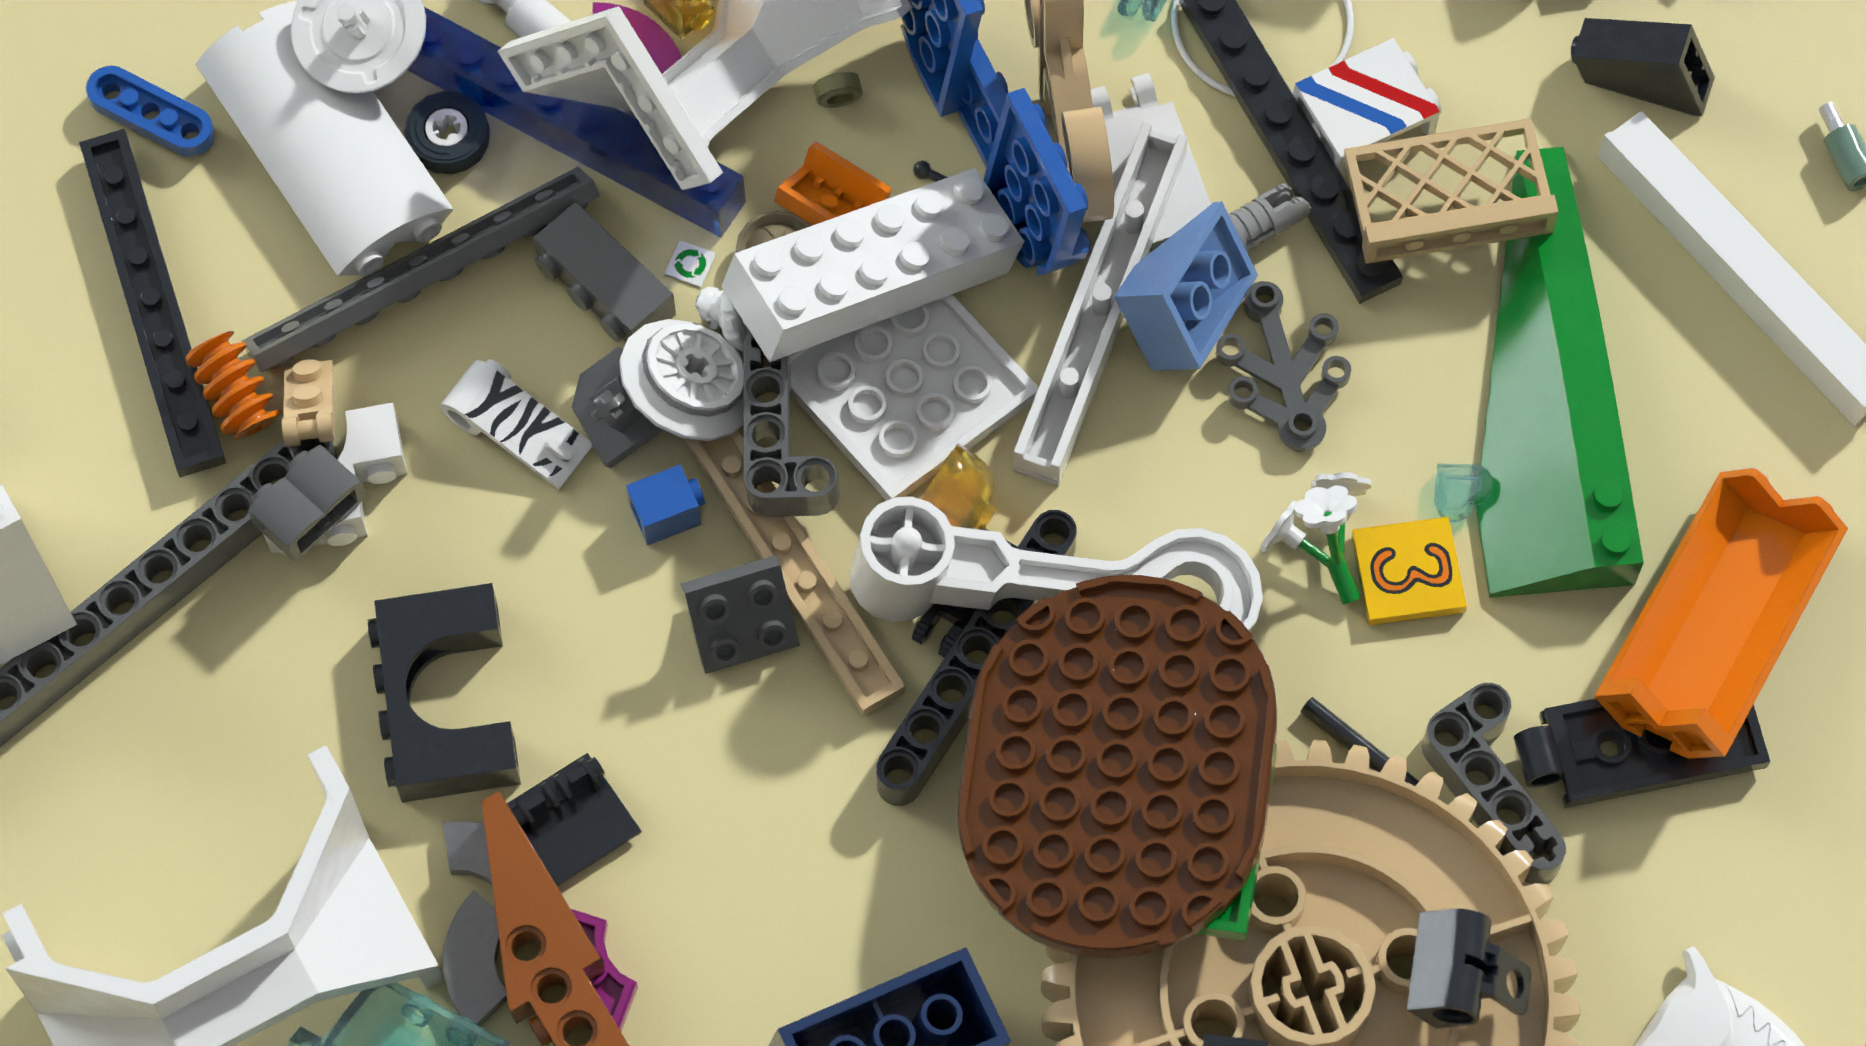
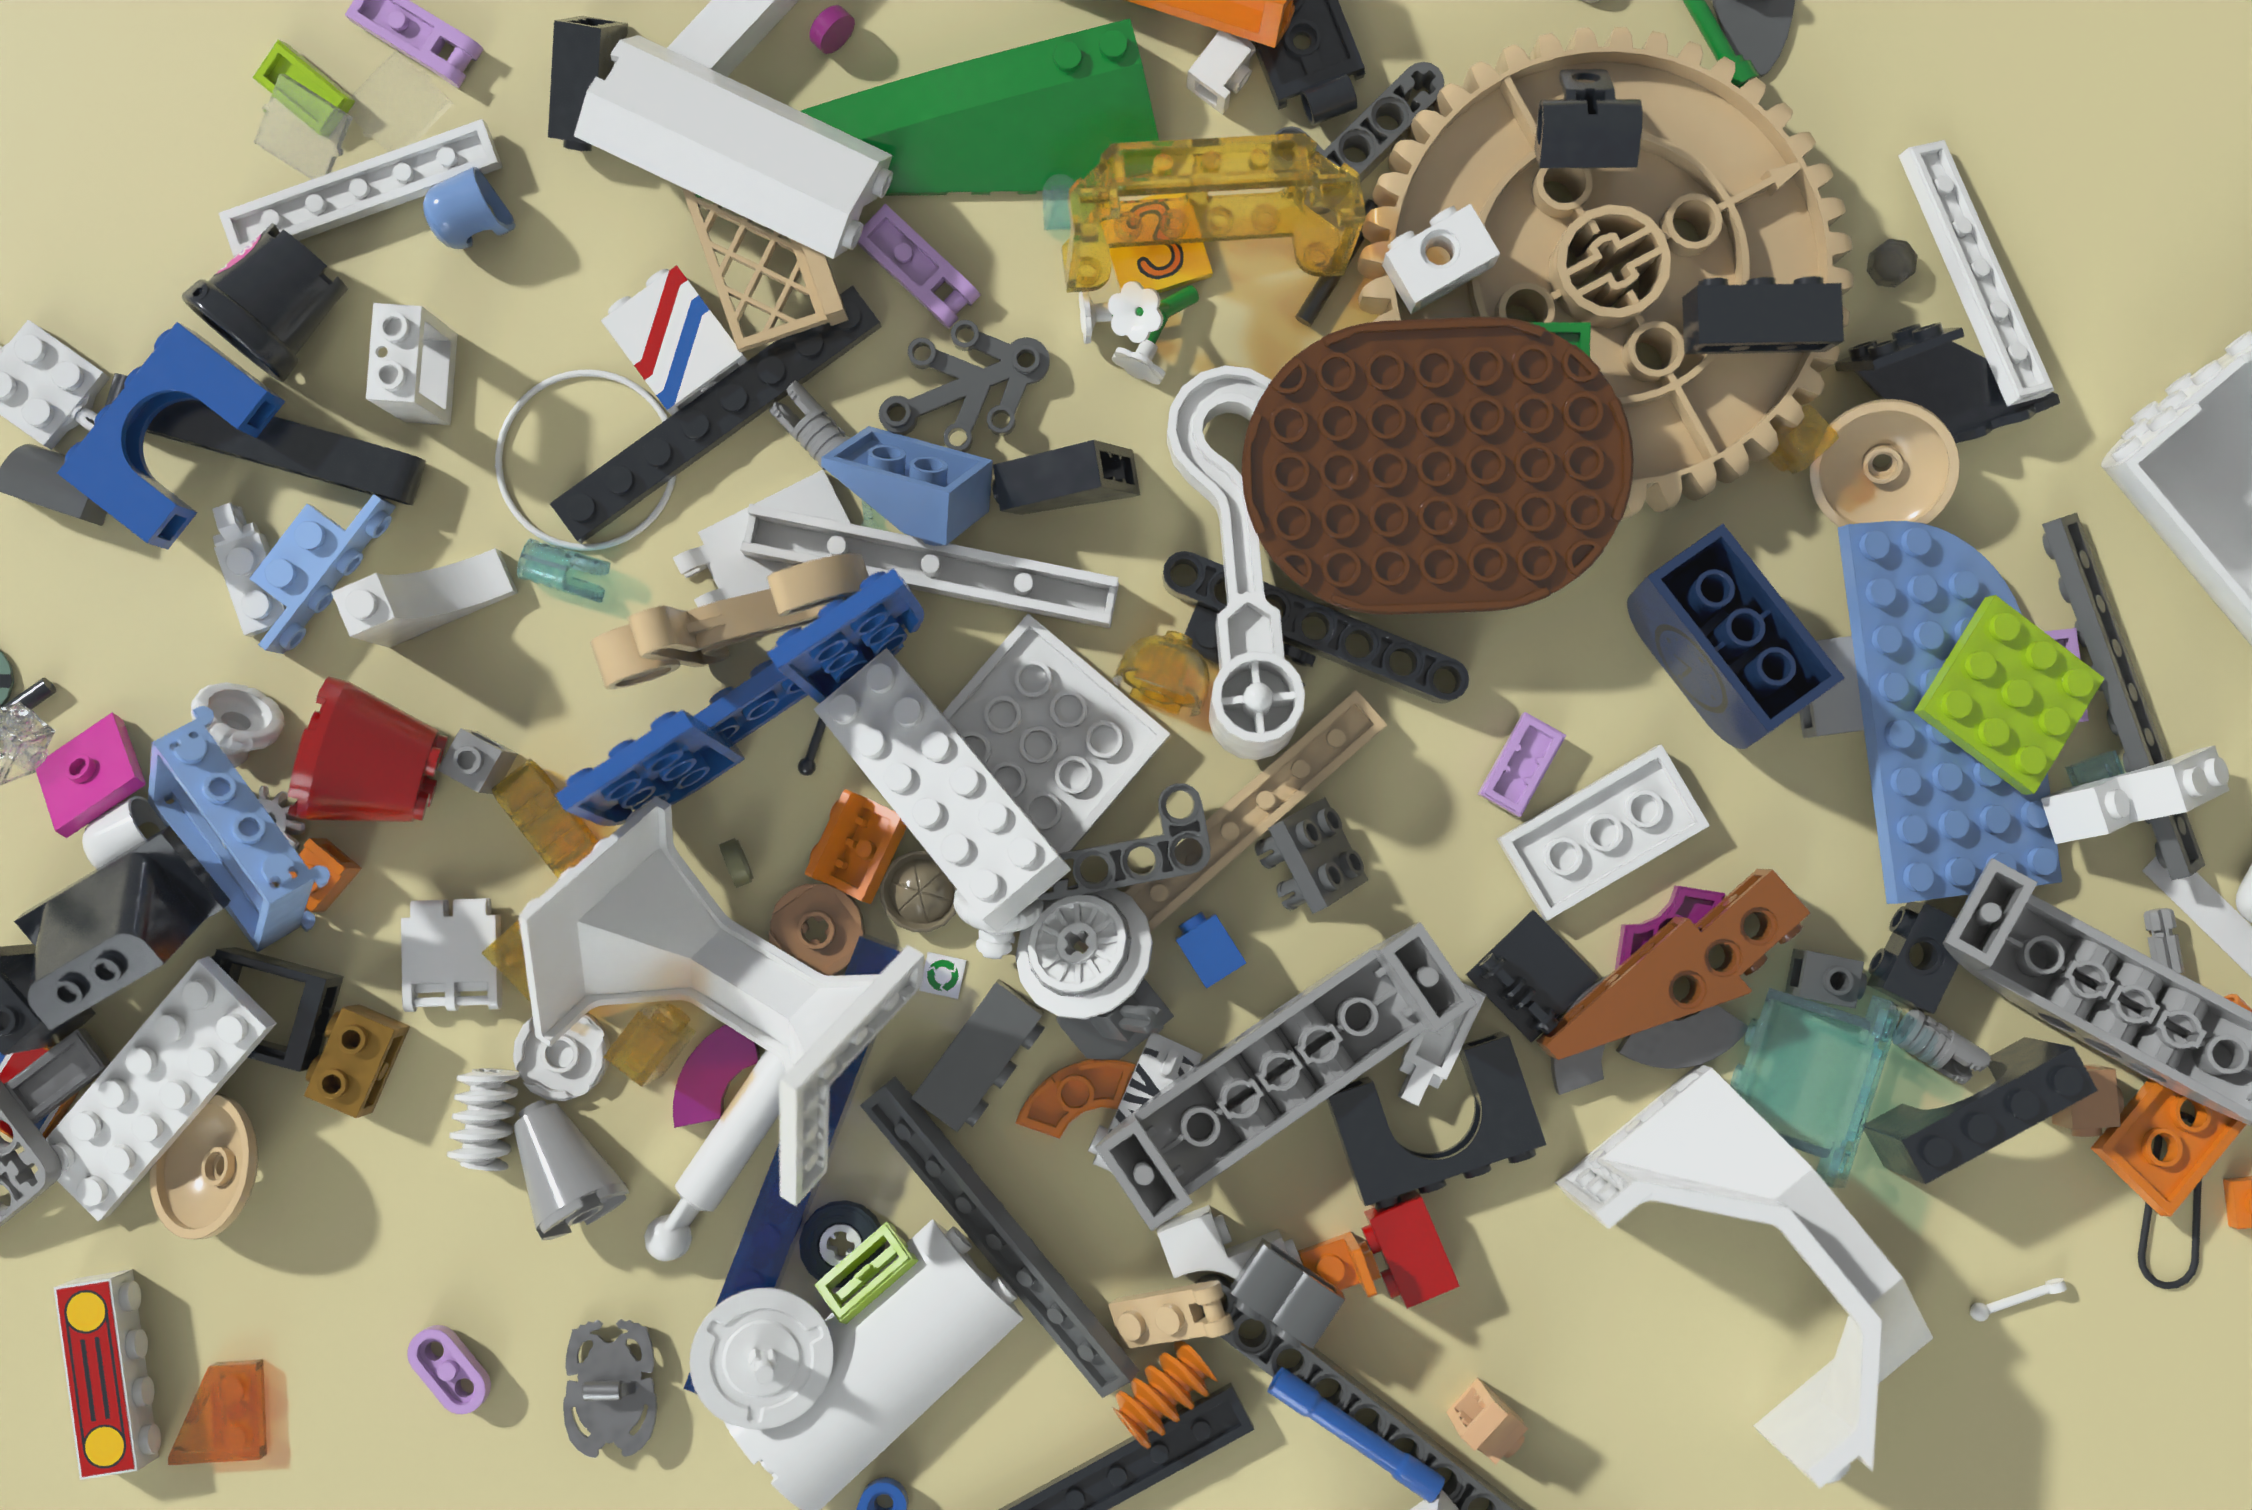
camera: 100 degrees left, 20 degrees up
none -> white panel [574,35,893,259]
none -> medium nougat plate [769,883,865,976]
none -> magenta tile [809,5,855,54]
none -> lime tile [814,1222,919,1324]
none -> lavender plate [857,204,981,329]
none -> black slope [992,440,1140,515]
none -> orange tile [1015,1059,1135,1139]
none -> clear yellow windscreen [1061,133,1366,293]
none -> light grey slope [1095,922,1477,1231]
none -> white brick [1187,30,1256,115]
none -> blue piece [1267,1367,1445,1503]
none -> orange bracket [1298,1232,1381,1298]
none -> red brick [1361,1190,1460,1309]
none -> white brick [1382,204,1500,314]
none -> white hinge [1398,983,1486,1106]
none -> light nougat arch [1446,1378,1528,1464]
none -> lavender plate [1477,712,1566,817]
none -> white plate [1497,744,1710,921]

